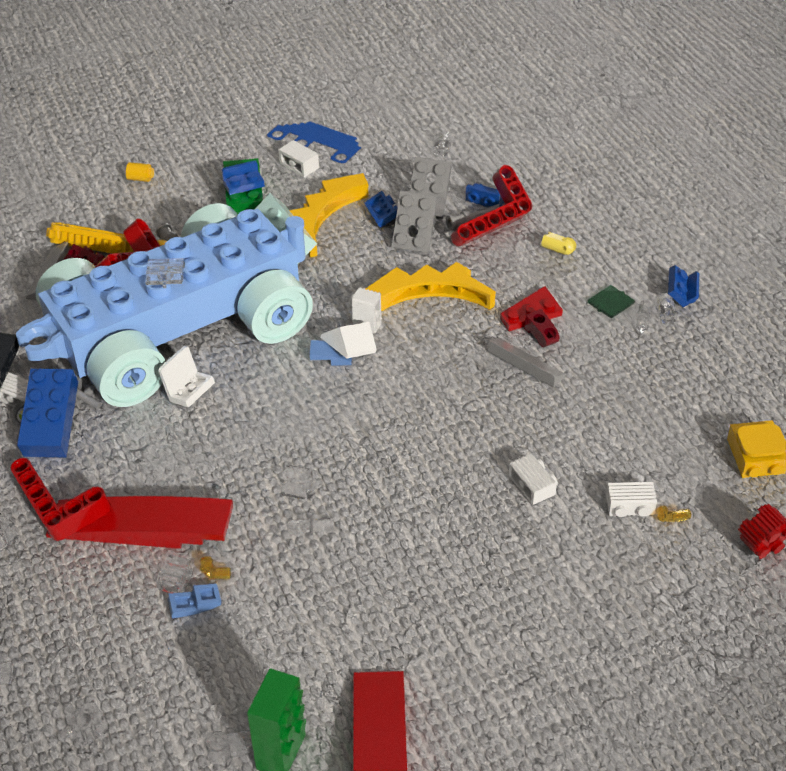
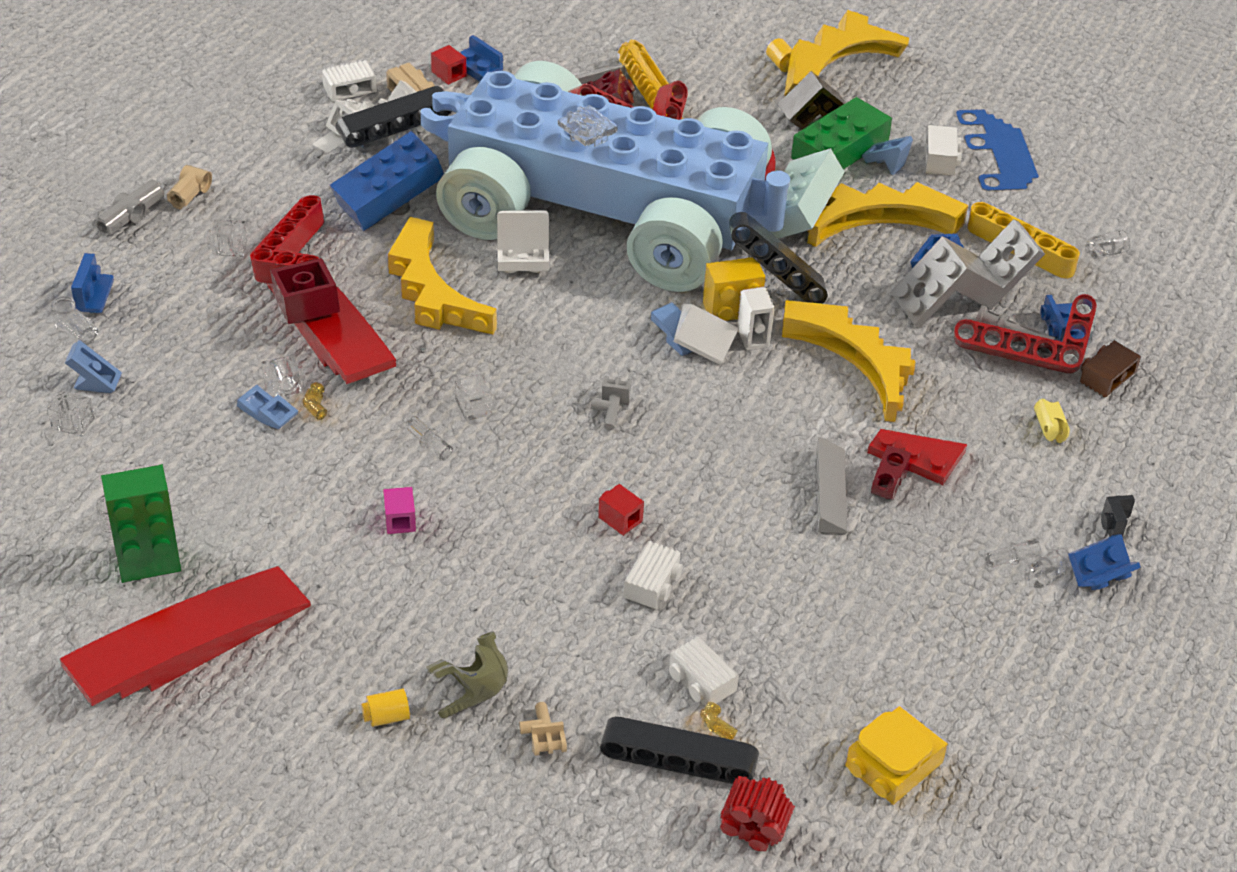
camera: 50 degrees right, 0 degrees up
blue bracket [221,160,265,195] -> none
clear green piece [587,285,635,319] -> none
none -> medium blue slope [65,340,122,393]
none -> dark red brick [270,258,340,324]
none -> yellow brick [361,688,410,727]
none -> dark pink brick [383,487,416,534]
none -> yellow arch [388,217,497,335]
none -> olive piece [426,631,508,719]
none -> tan arm [519,702,567,756]
none -> light grey arm [591,376,632,430]
none -> red brick [598,484,644,536]
none -> black beam [600,716,759,784]
none -> yellow brick [703,257,766,321]
none -> black beam [729,212,828,304]
none -> brick [778,71,846,130]
none -> yellow arch [784,10,909,96]
none -> medium blue slope [862,136,913,175]
none -> yellow beam [967,202,1080,279]
none -> reddish brown brick [1080,340,1141,398]
none -> black bracket [1101,495,1135,537]

